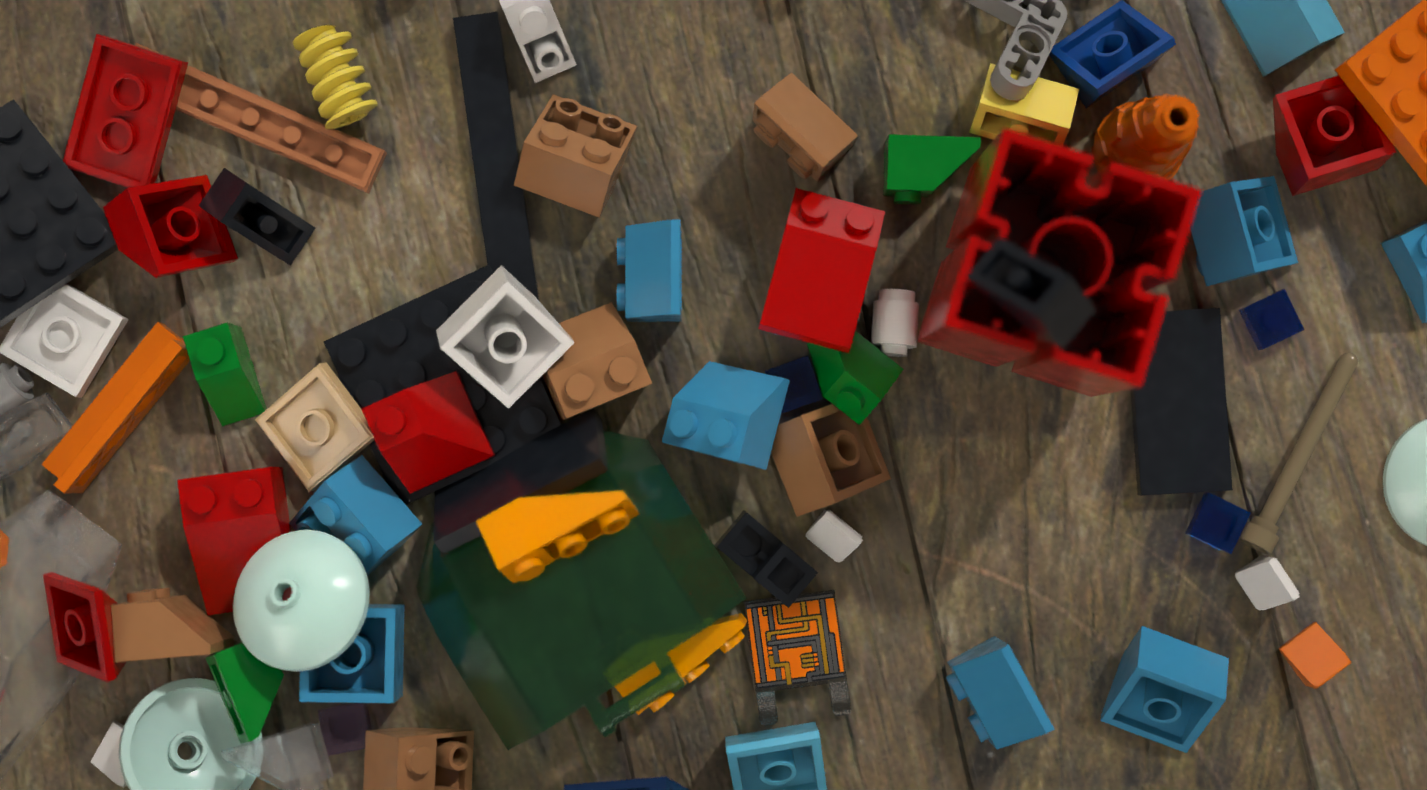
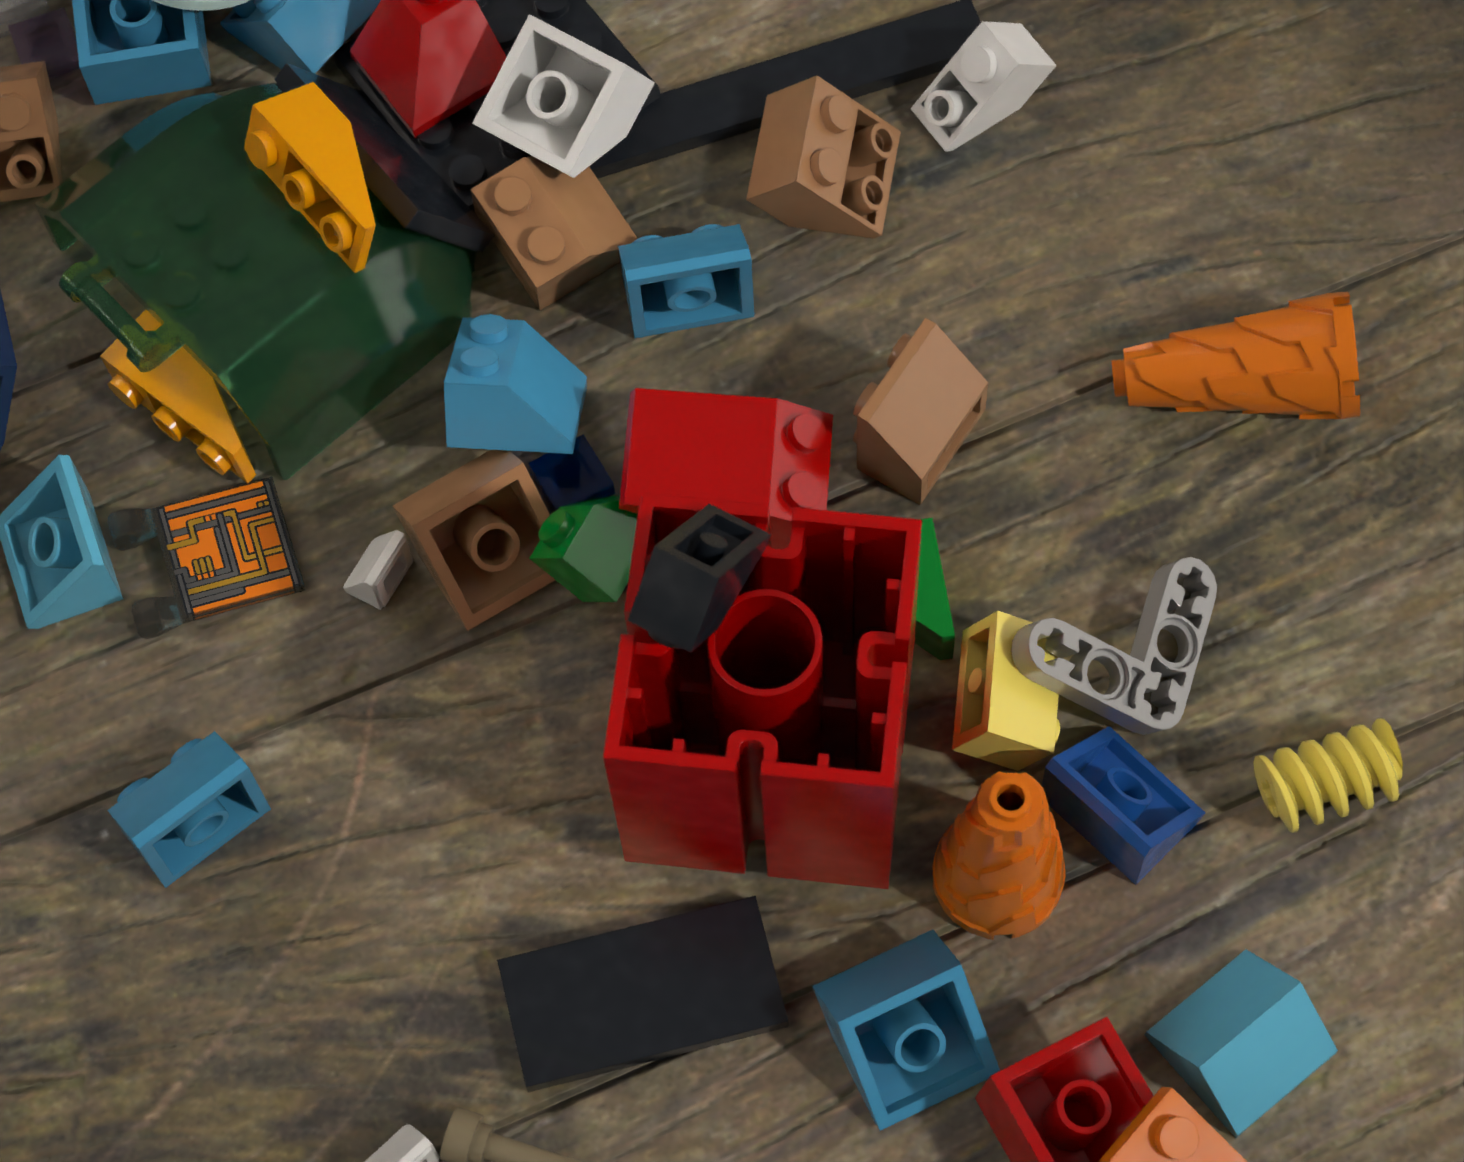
camera: 85 degrees right, 20 degrees down
black slope [715,510,818,608] -> none
dark azure slope [1100,626,1229,753] -> none
clear blue plate [1185,492,1251,554] -> none
clear blue plate [1239,289,1304,350] -> none

